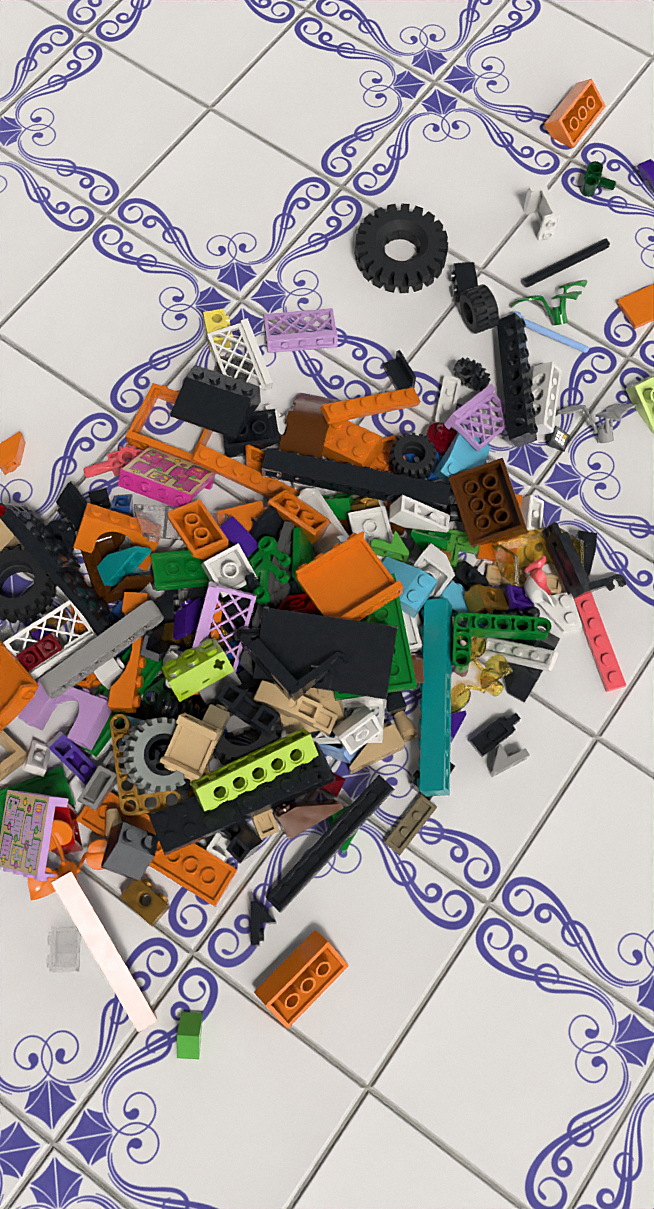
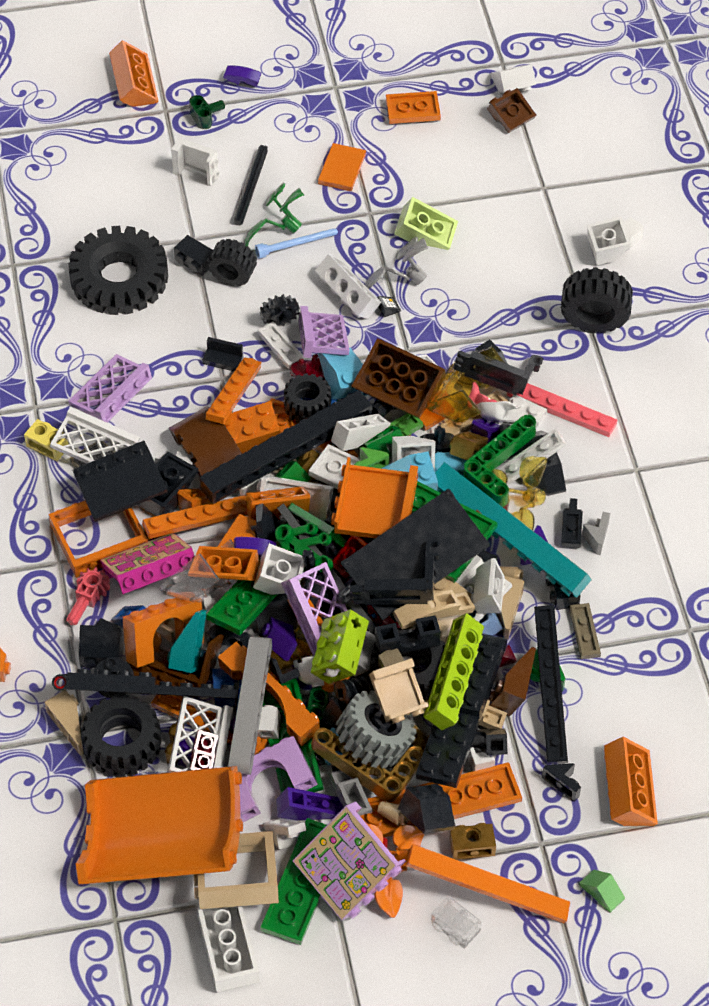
camera: 45 degrees left, 15 degrees down
black brick [497,313,538,448] -> none

